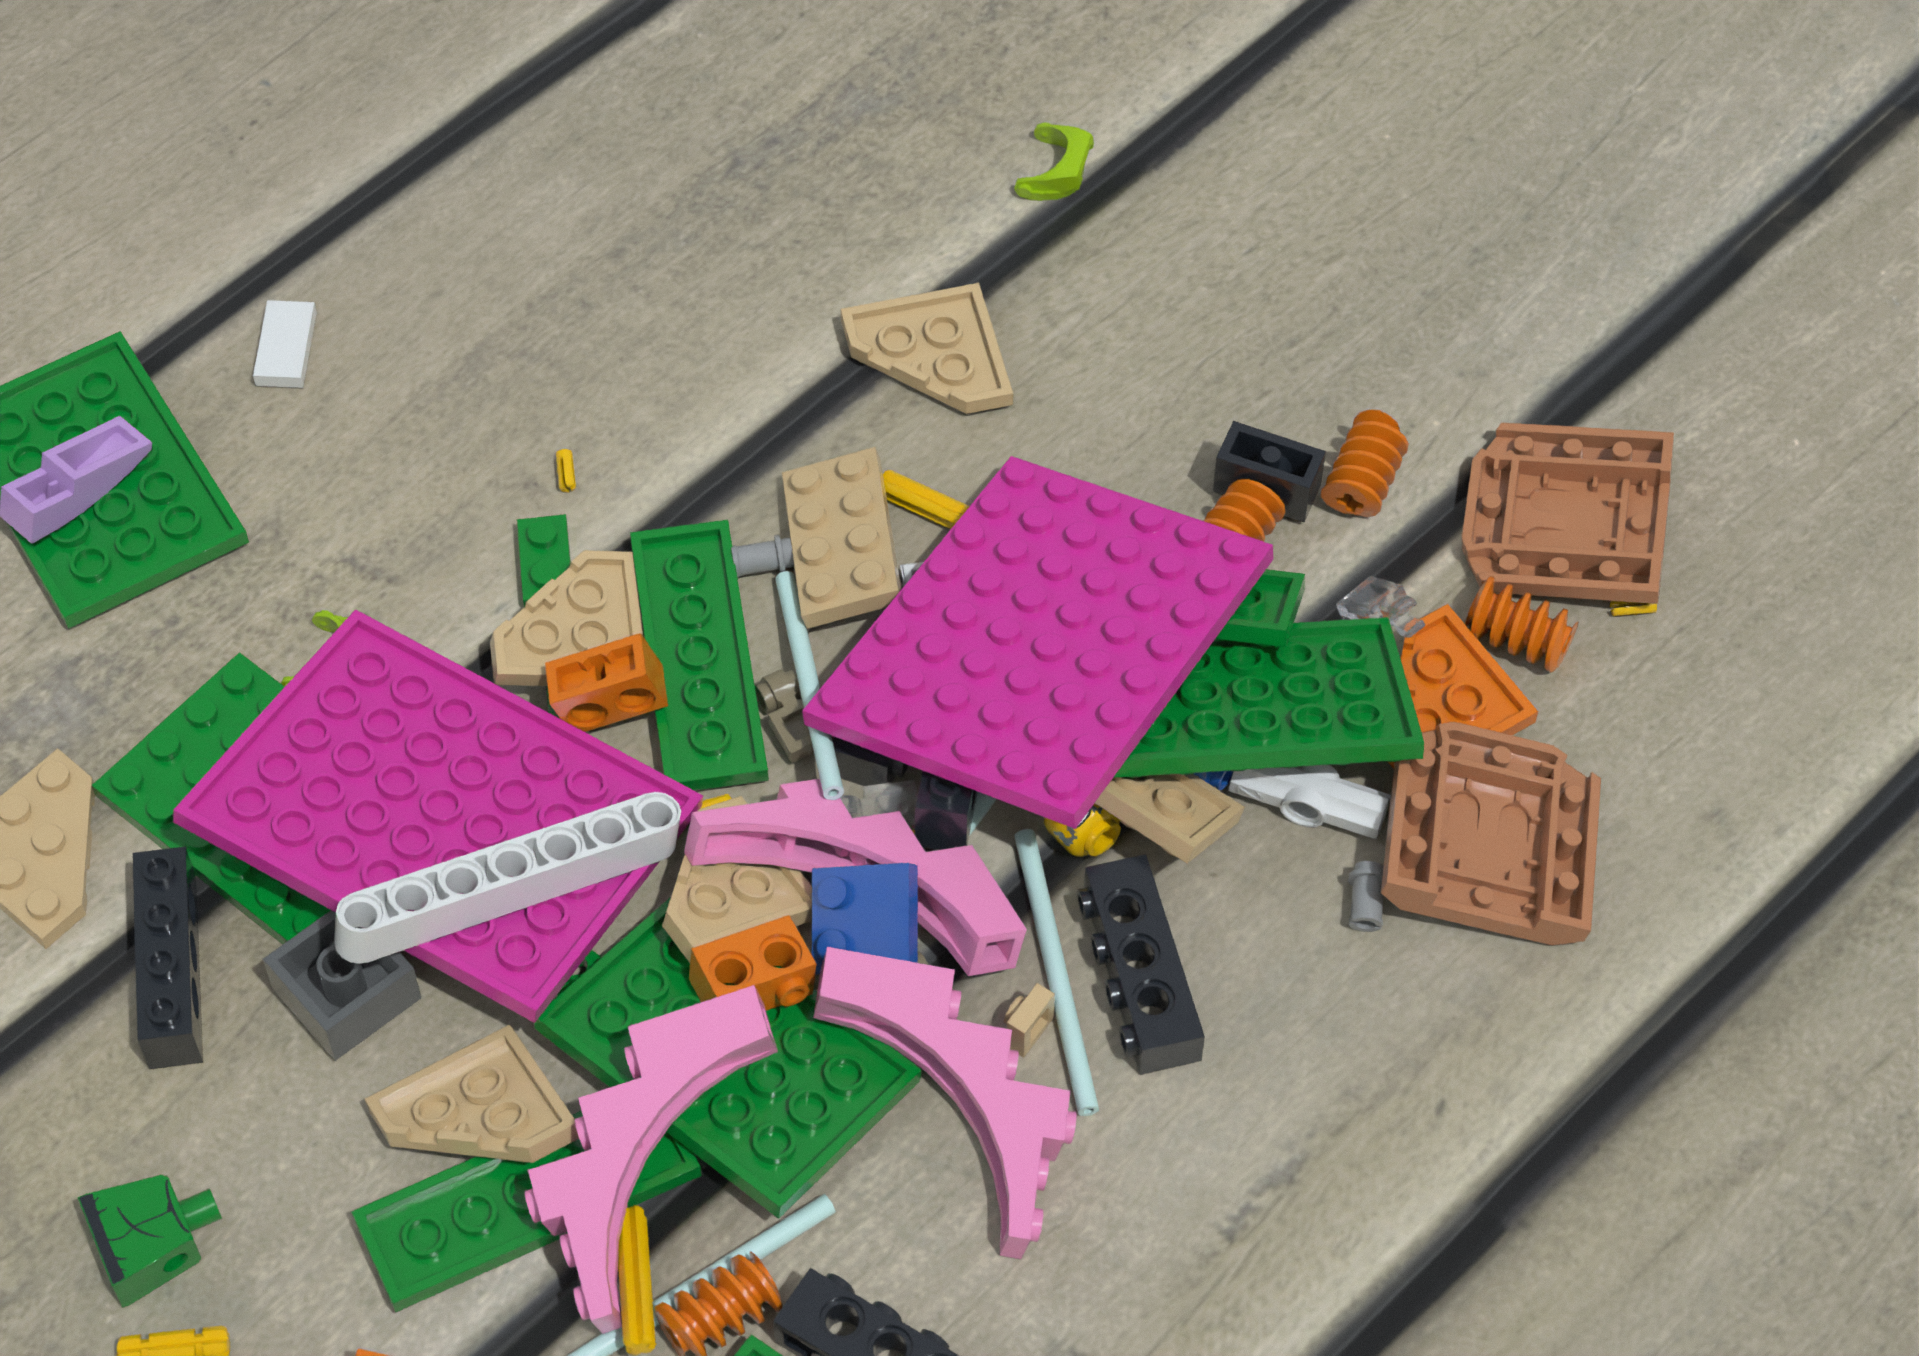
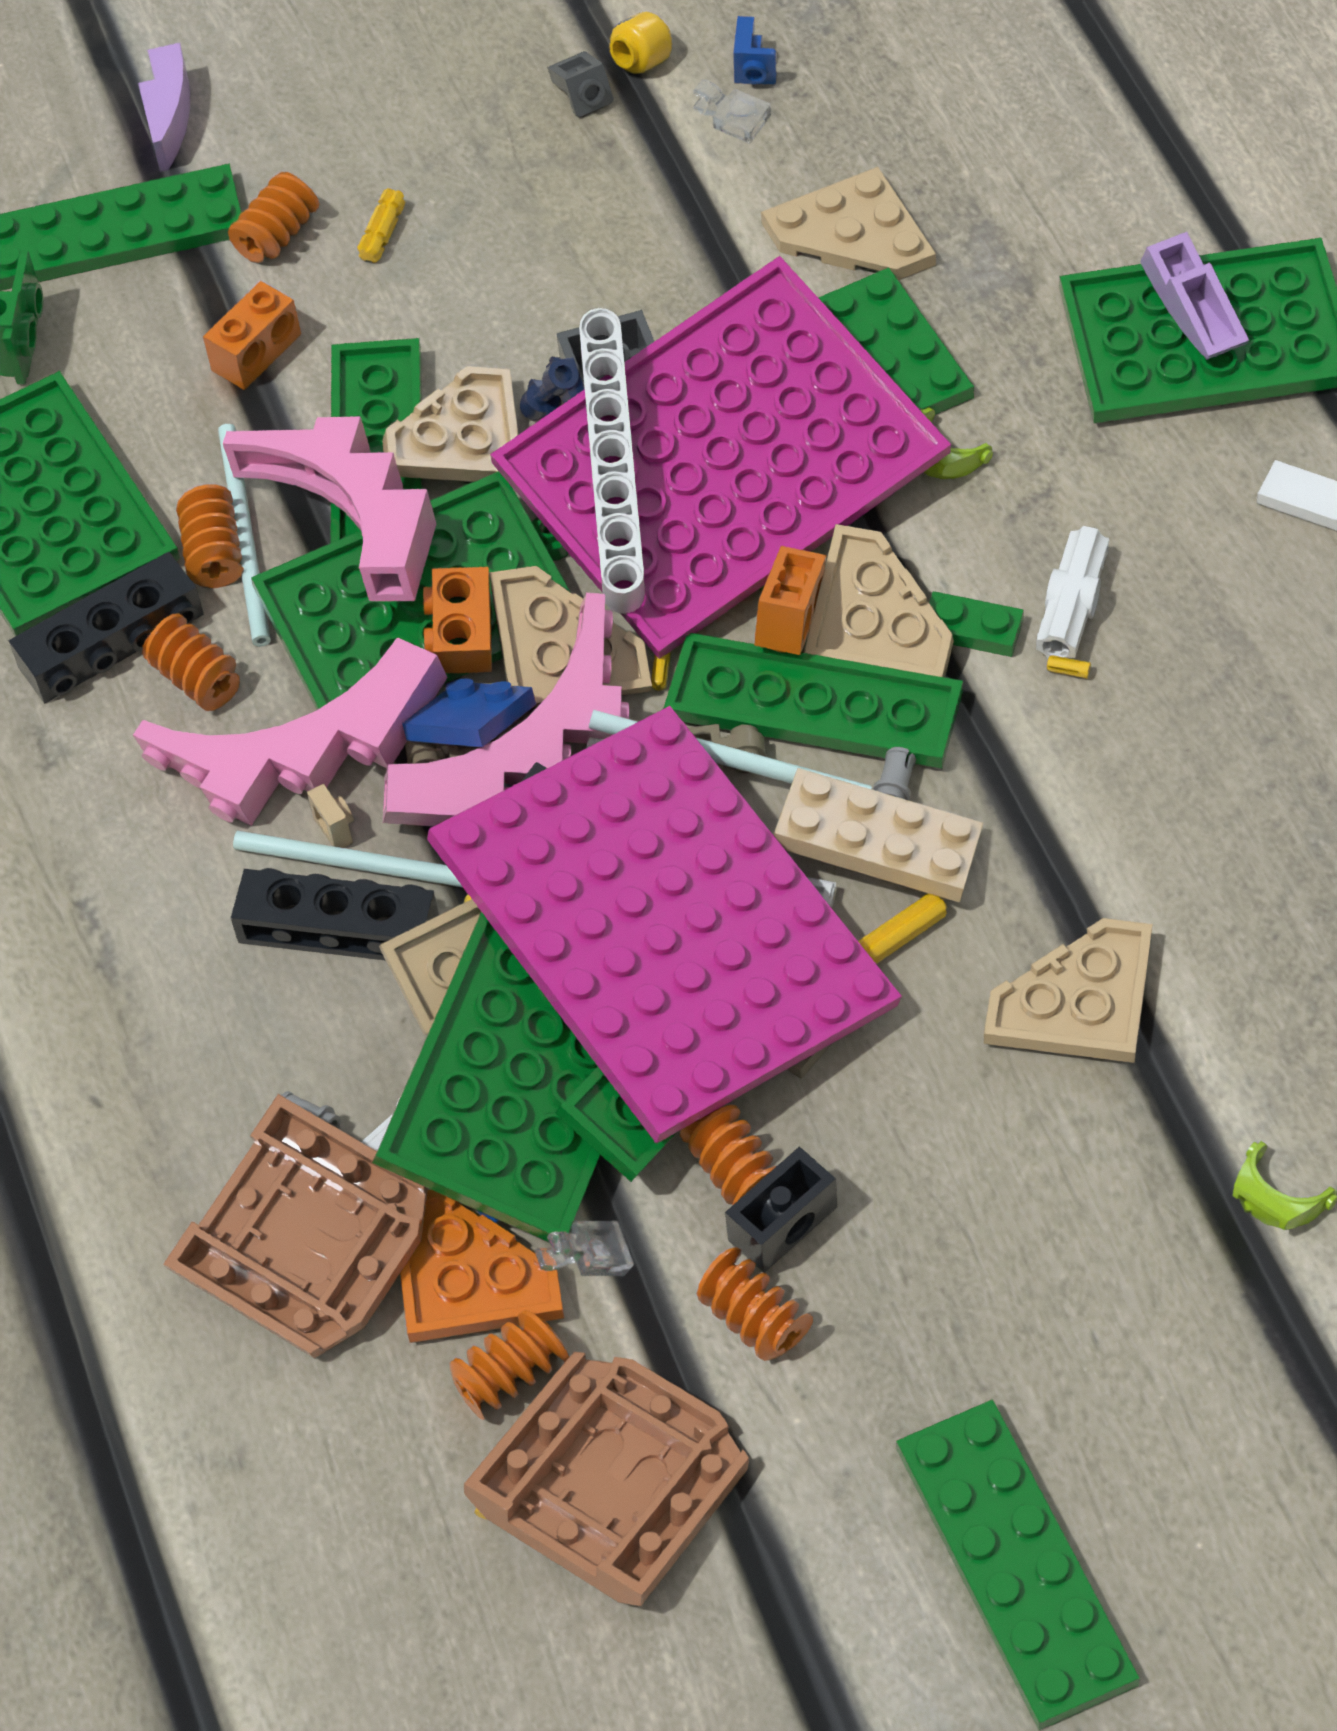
camera: 120 degrees right, 0 degrees up
green torso [78,1175,222,1308] -> none
black brick [132,846,203,1070] -> none
yellow axle [618,1205,656,1356] -> none
none -> orange piece [142,613,240,711]
none -> dark blue piece [520,356,585,420]
none -> green plate [896,1399,1140,1731]
none -> white piece [1036,526,1109,659]

